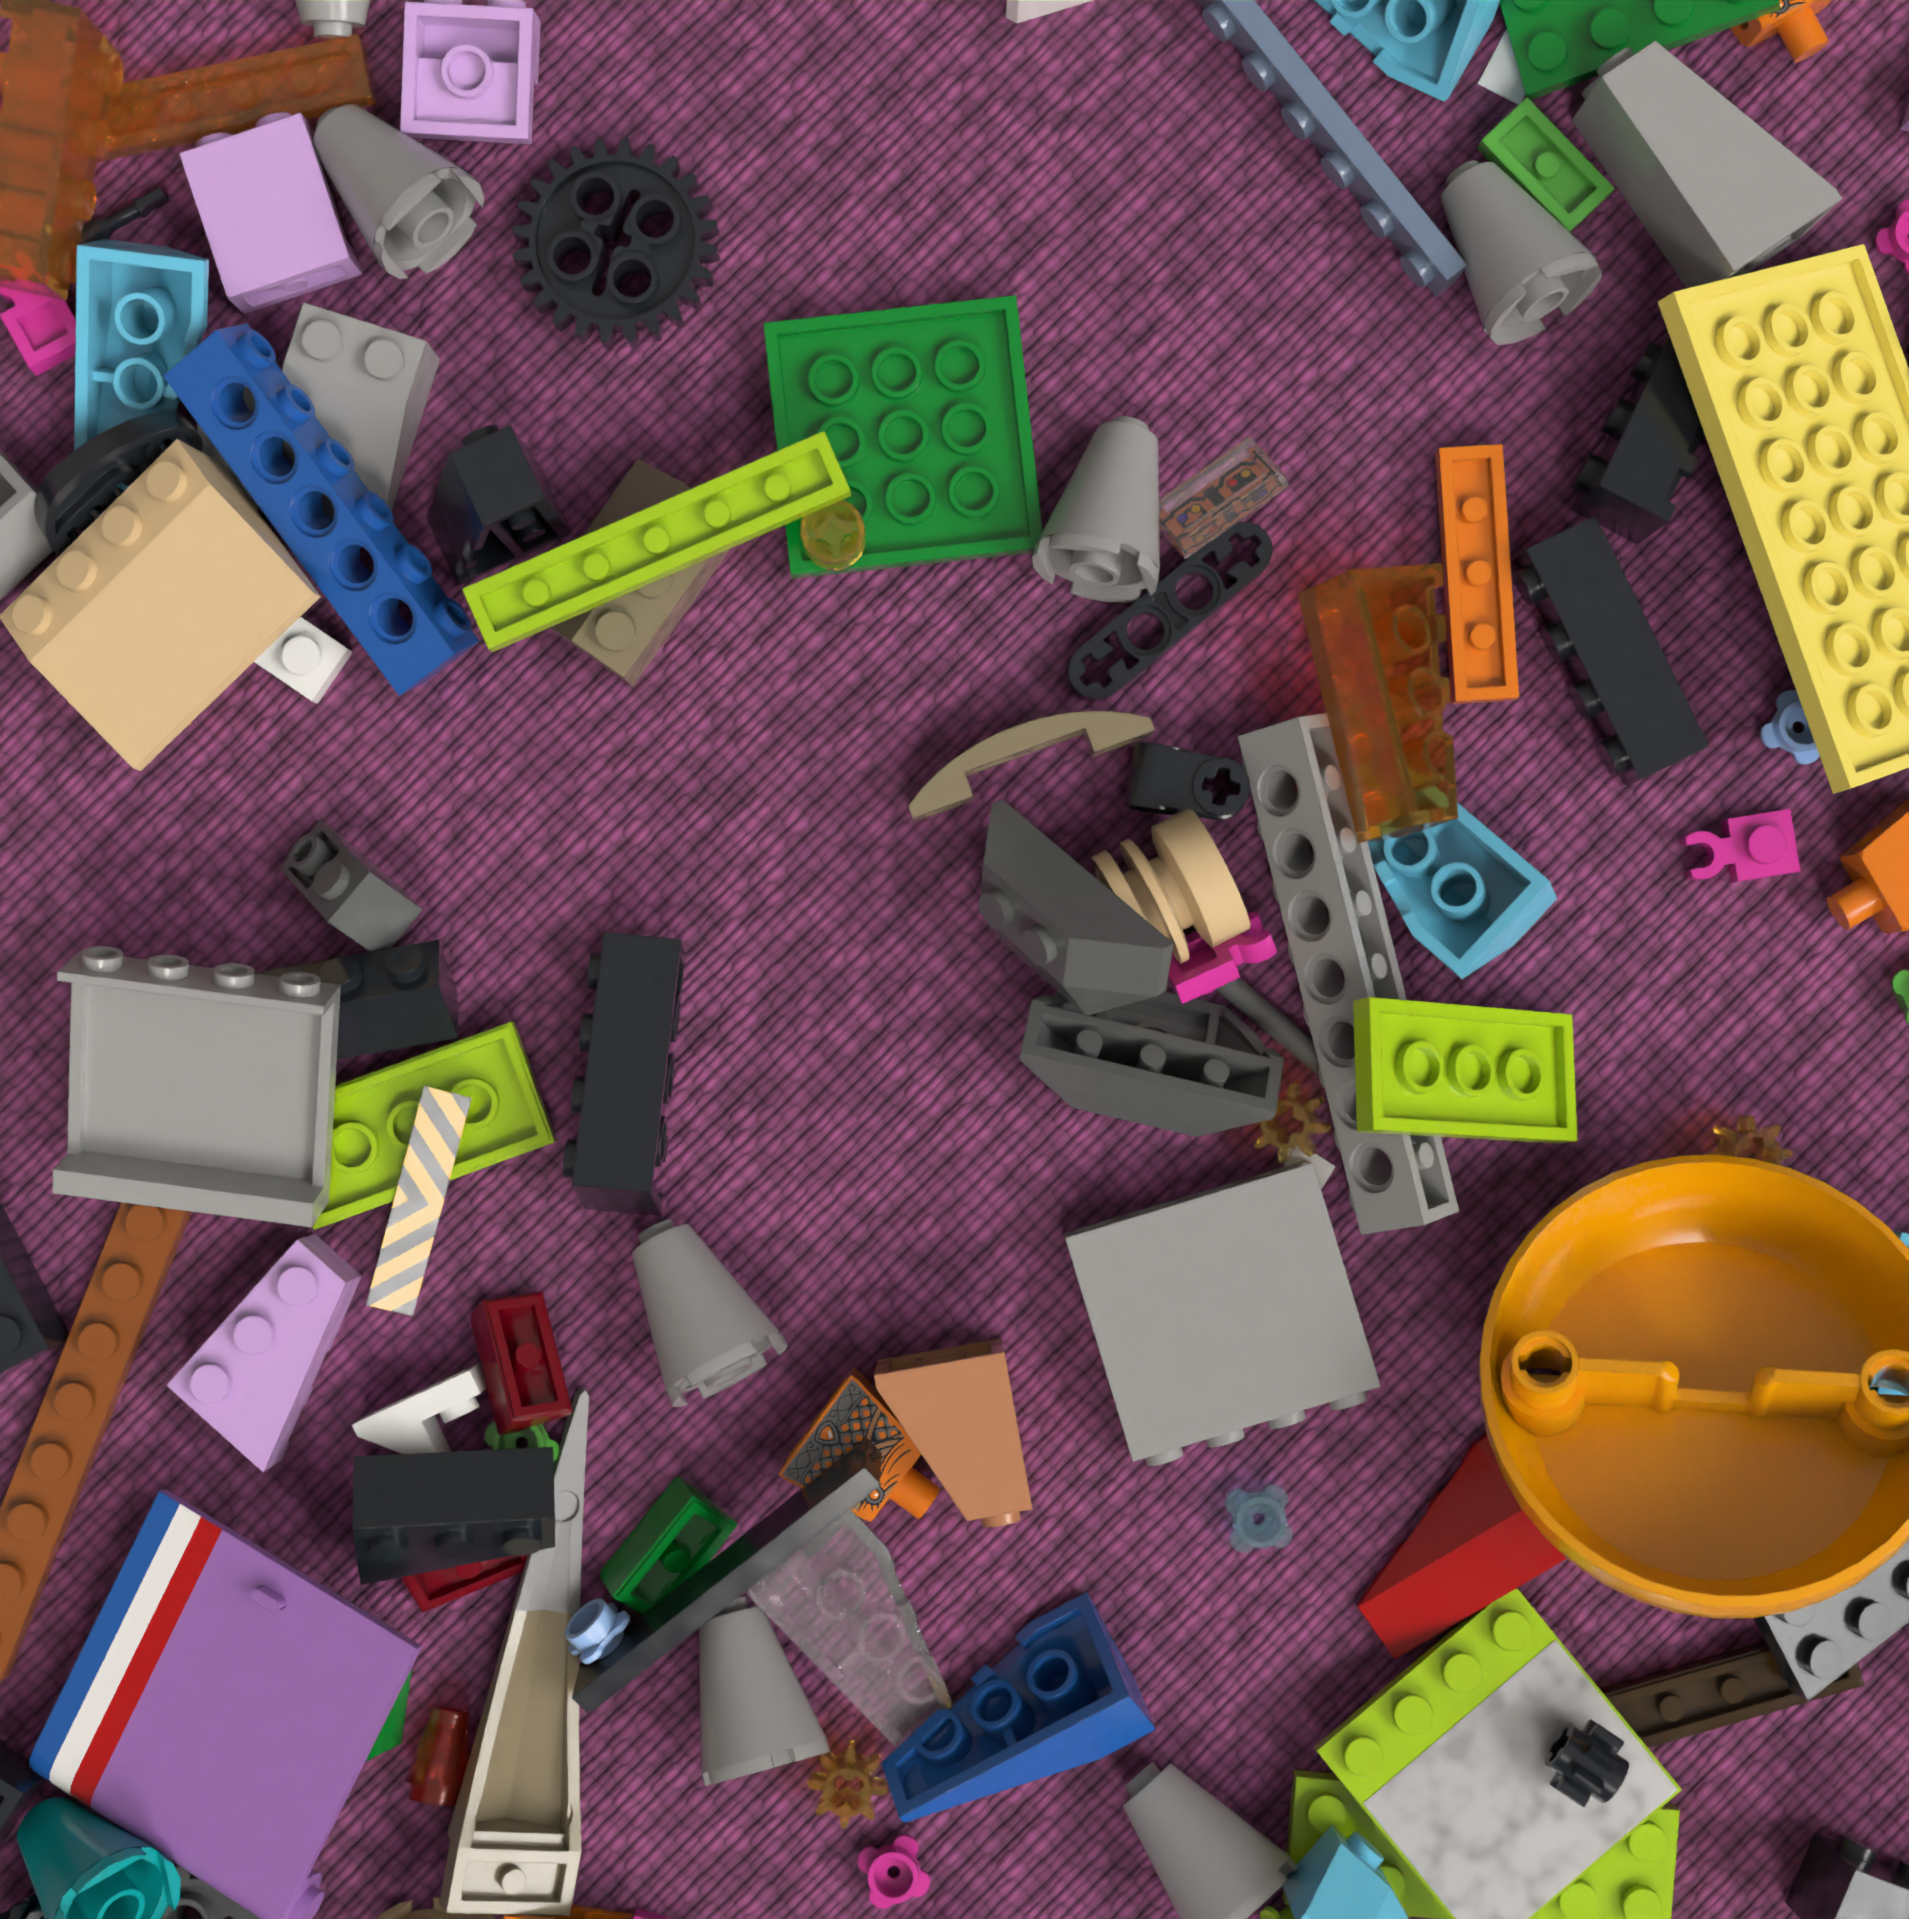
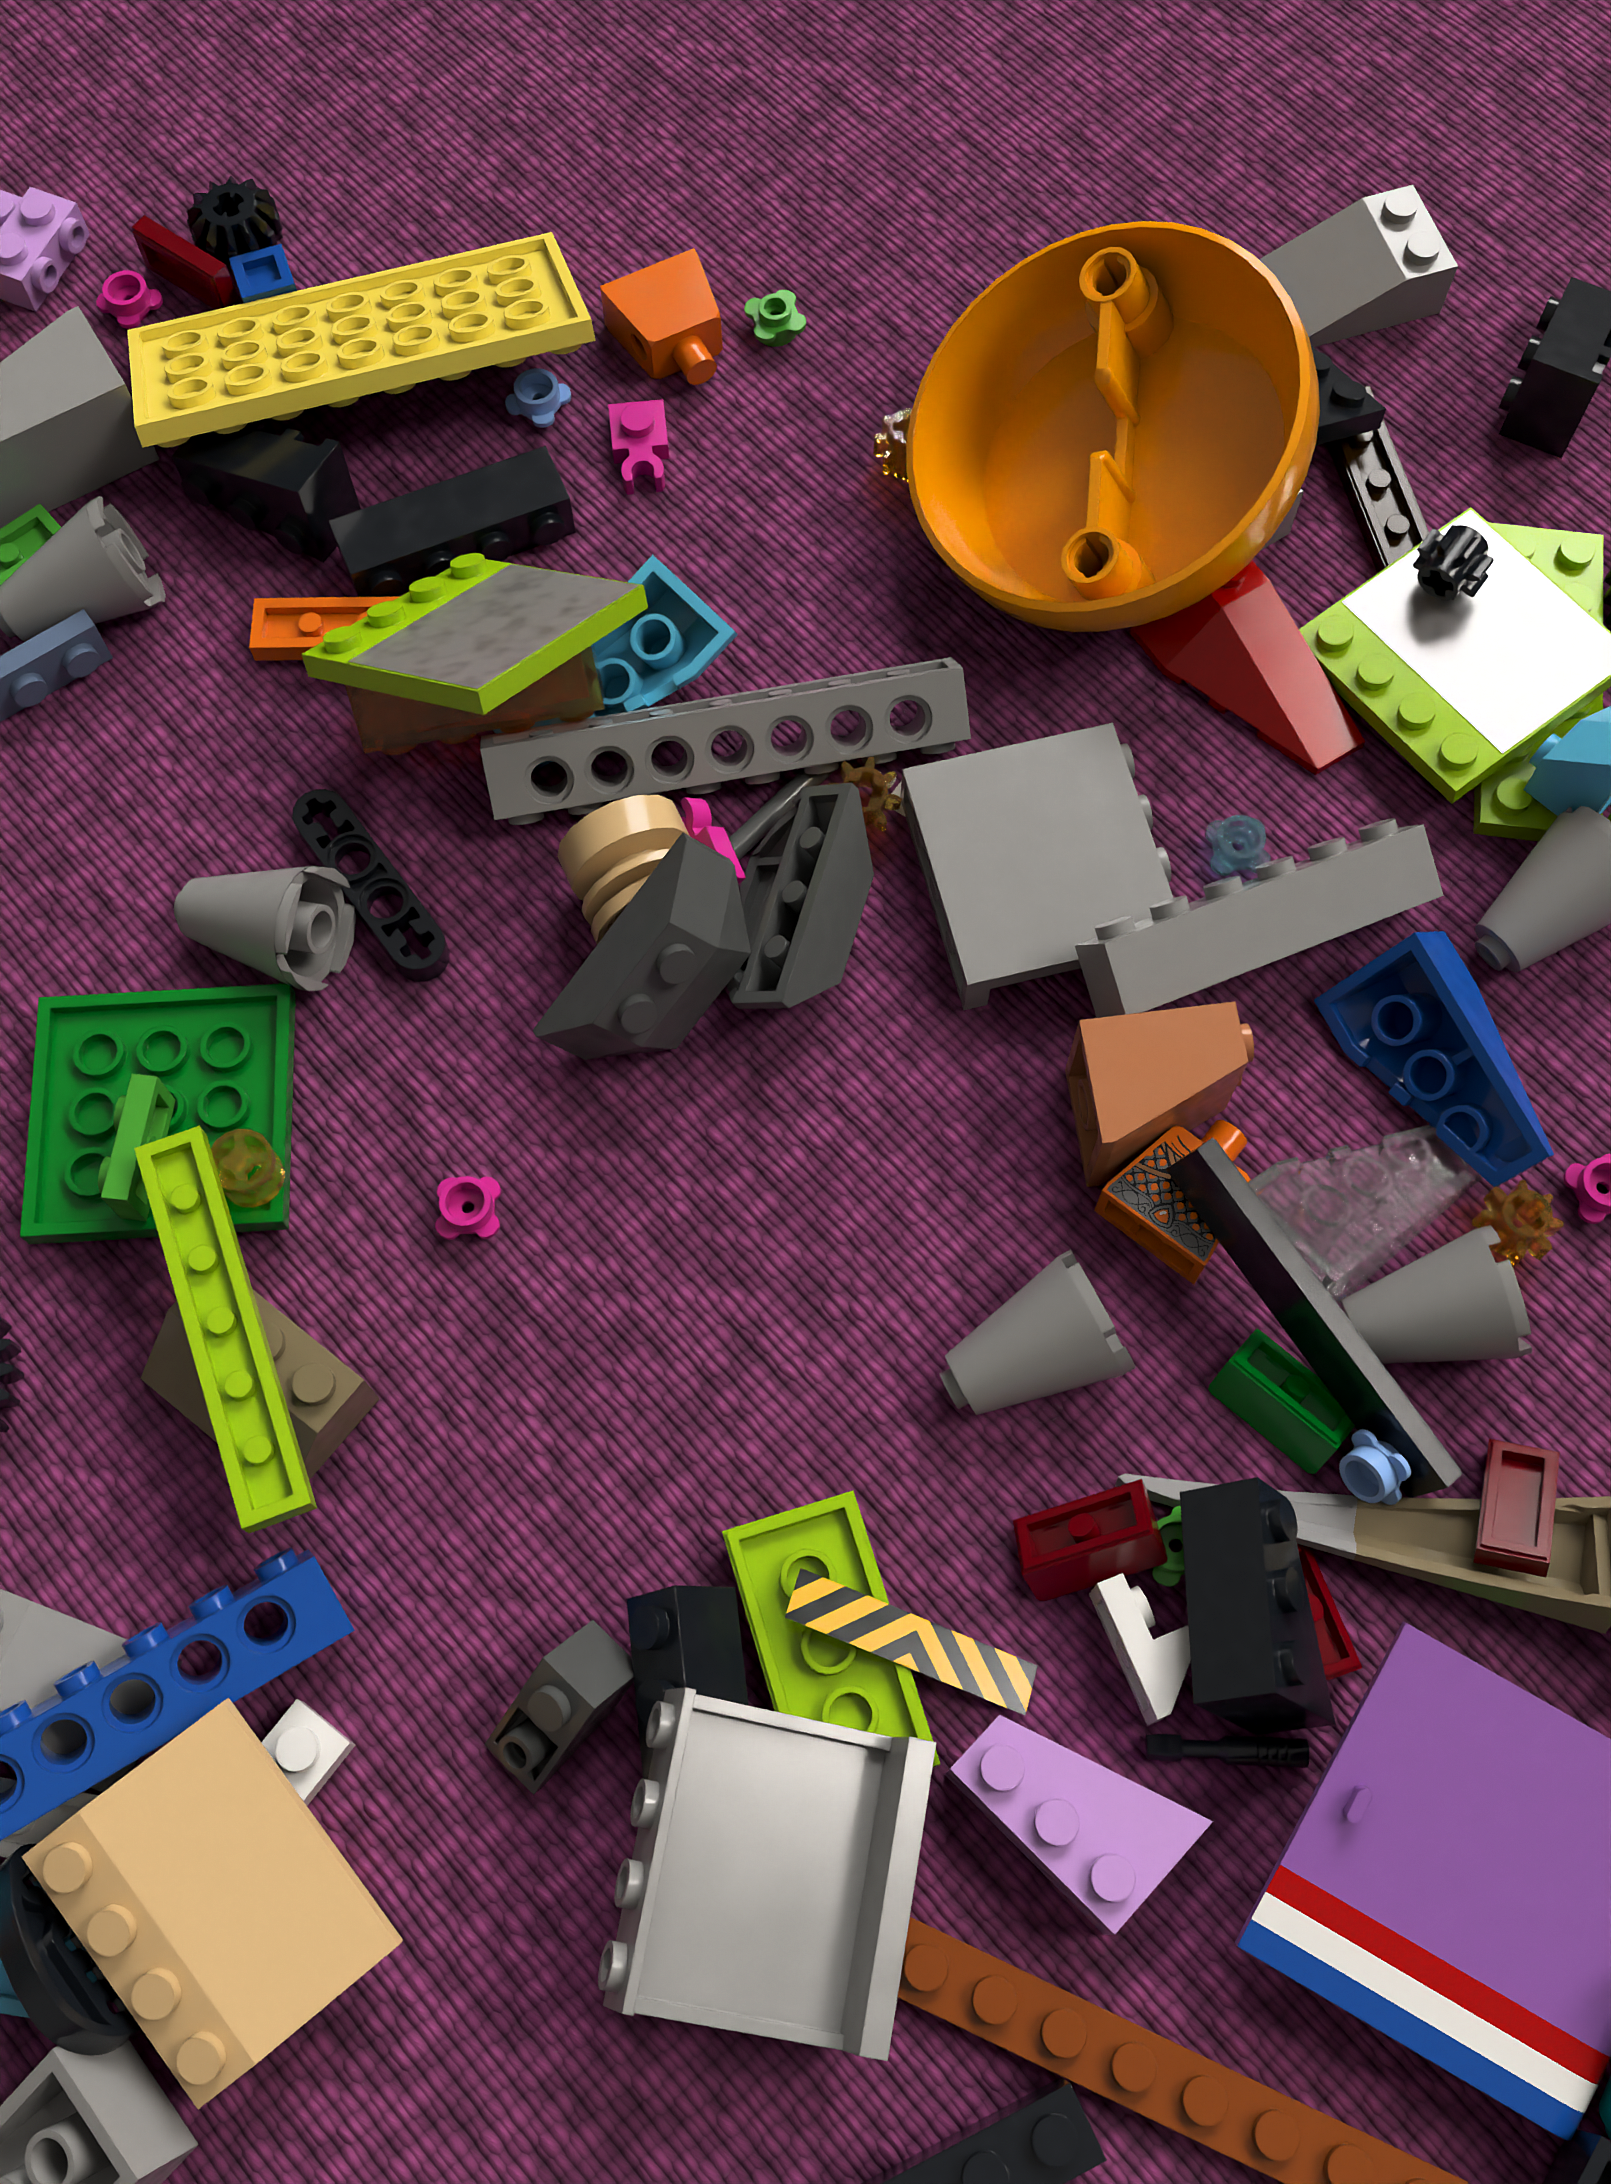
camera: 85 degrees left, 20 degrees down
clear red cone [405,1706,469,1806] -> none
black wedge [426,425,572,586] -> none
black wedge [563,932,686,1216] -> none
dark tan slope [908,711,1155,822] -> none
black piece [1124,742,1250,820] -> none
clear tile [1159,436,1289,559] -> none
lime plate [1353,997,1578,1143] -> none
none -> bright green plate [98,1074,176,1221]
none -> plate [301,553,648,715]
none -> dark pink plate [435,1176,501,1240]
none -> light grey brick [1075,818,1444,1018]
none -> black piece [1145,1734,1309,1768]
none -> dark red tile [1473,1439,1560,1578]

